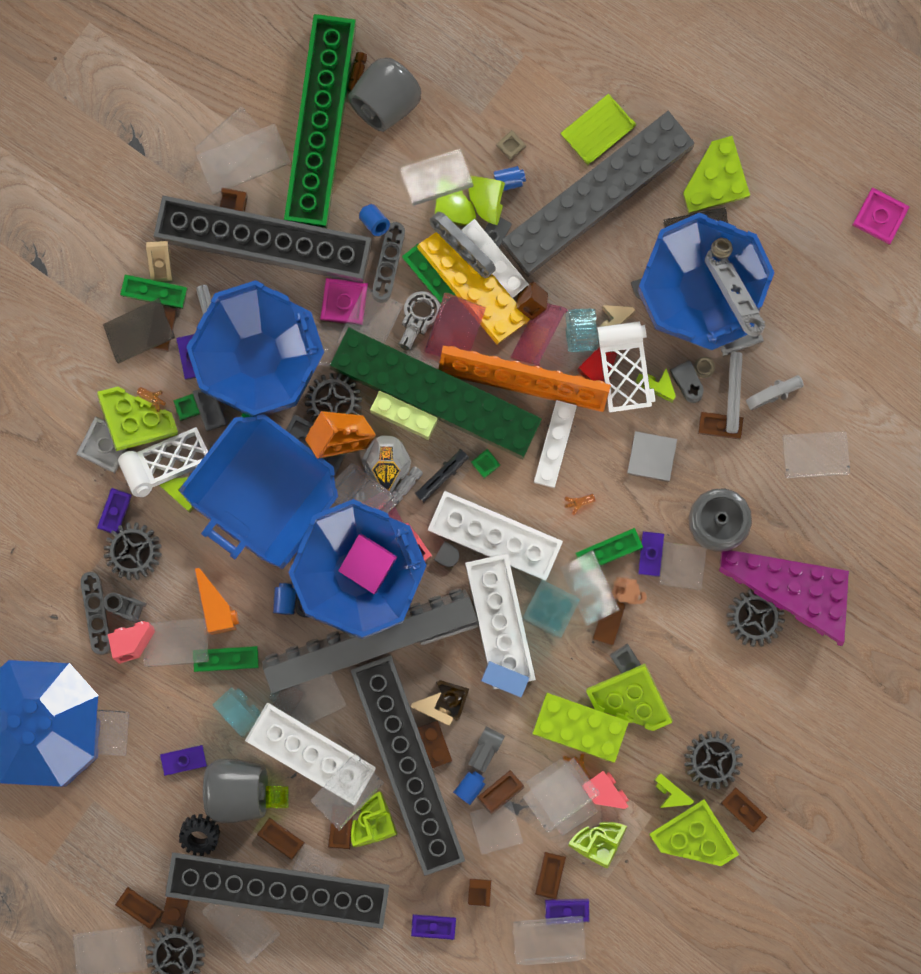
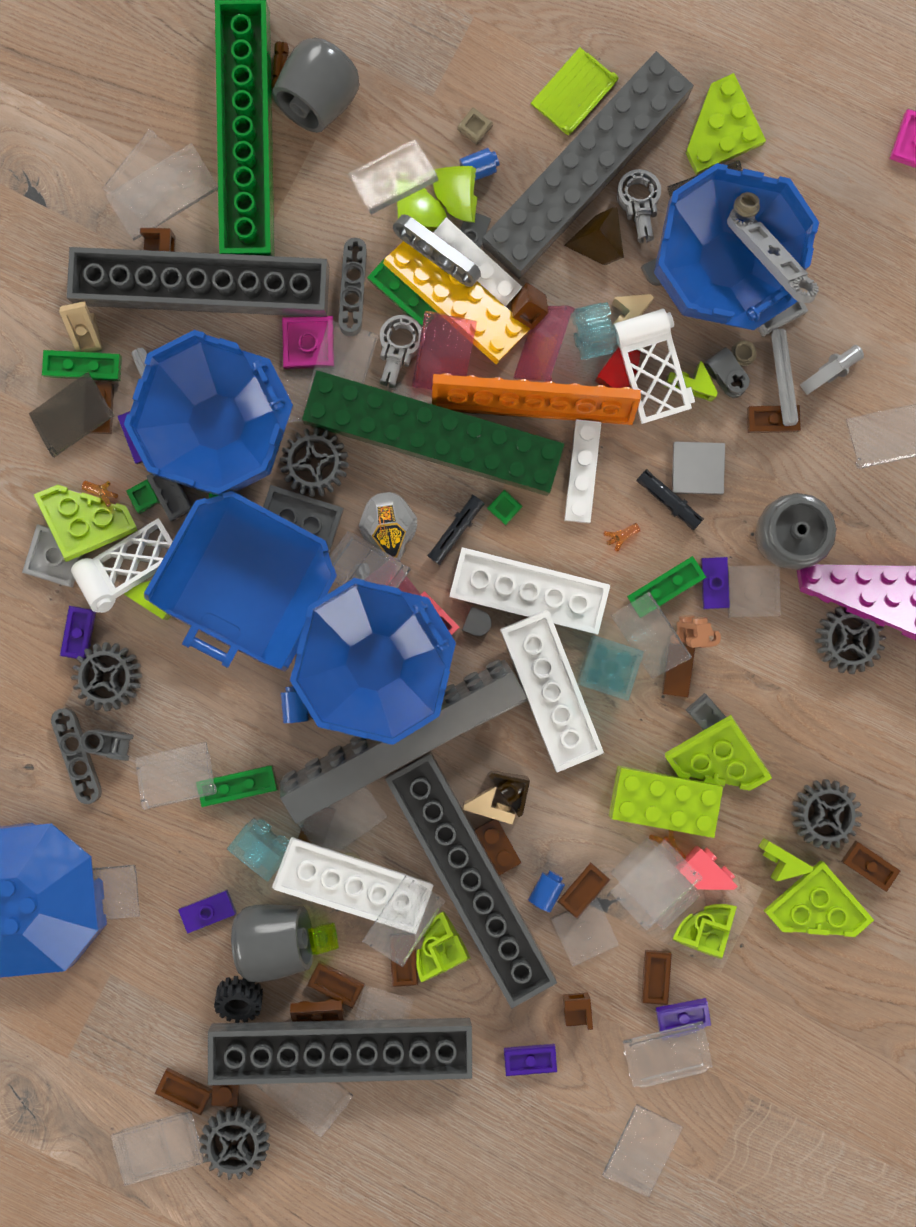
camera: 10 degrees left, 5 degrees up
coral slope [107,621,155,664] -> none
orange slope [195,568,239,635] -> none
orange wedge [305,411,376,459] -> none
dark pink tile [338,534,397,594] -> none
blue brick [359,204,390,236] -> none
yellowish green brick [370,391,438,440] -> none
light grey axle [389,467,423,504] -> none
dark grey piece [468,726,505,773] -> none
medium blue tile [481,661,529,697] -> none
none -> reddish brown plate [290,999,345,1022]
none -> dark brown slope [564,207,624,265]
none -> light grey pin [617,169,661,243]
none -> black pin [636,469,704,531]

